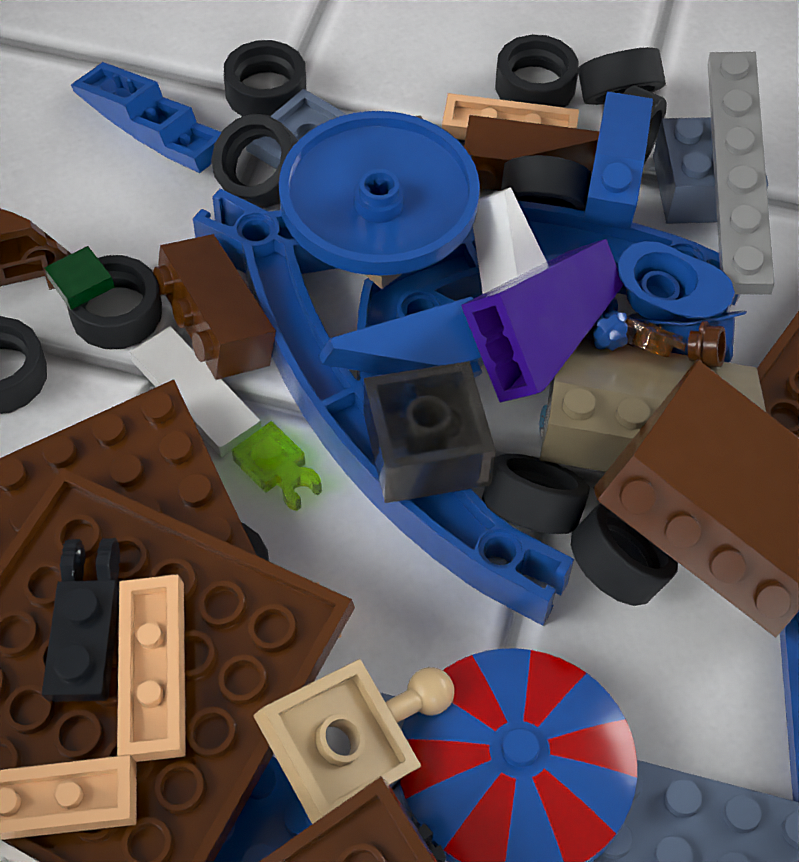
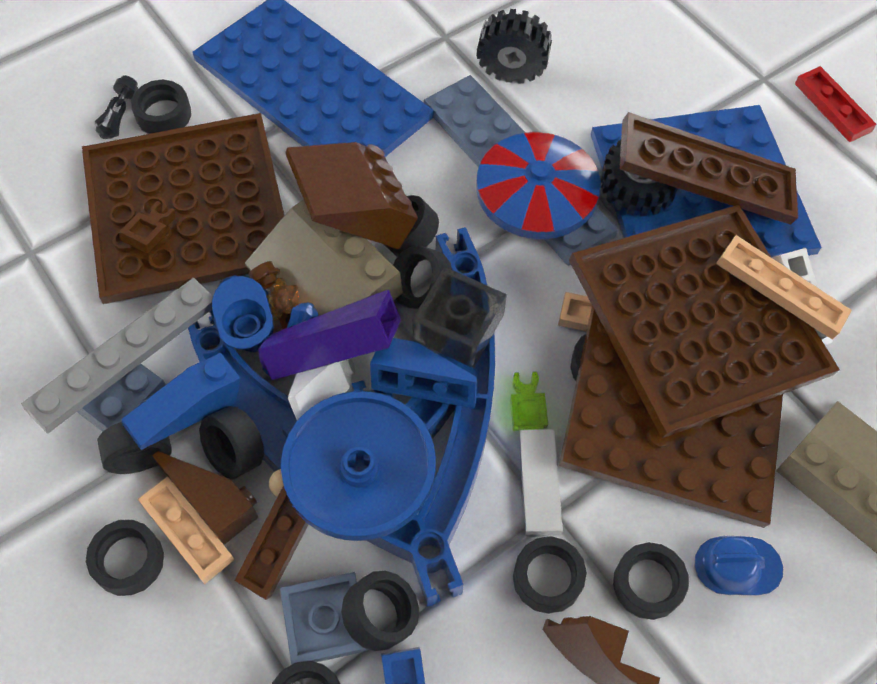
camera: 140 degrees left, 5 degrees up
black hinge [42,538,121,702] -> none
dark green tile [44,246,115,310] -> none
light nougat plate [117,574,185,762] -> none
reddish brown brick [153,234,276,380] -> none
tan plate [253,659,454,824] -> none
black tyre [578,47,666,105] -> none

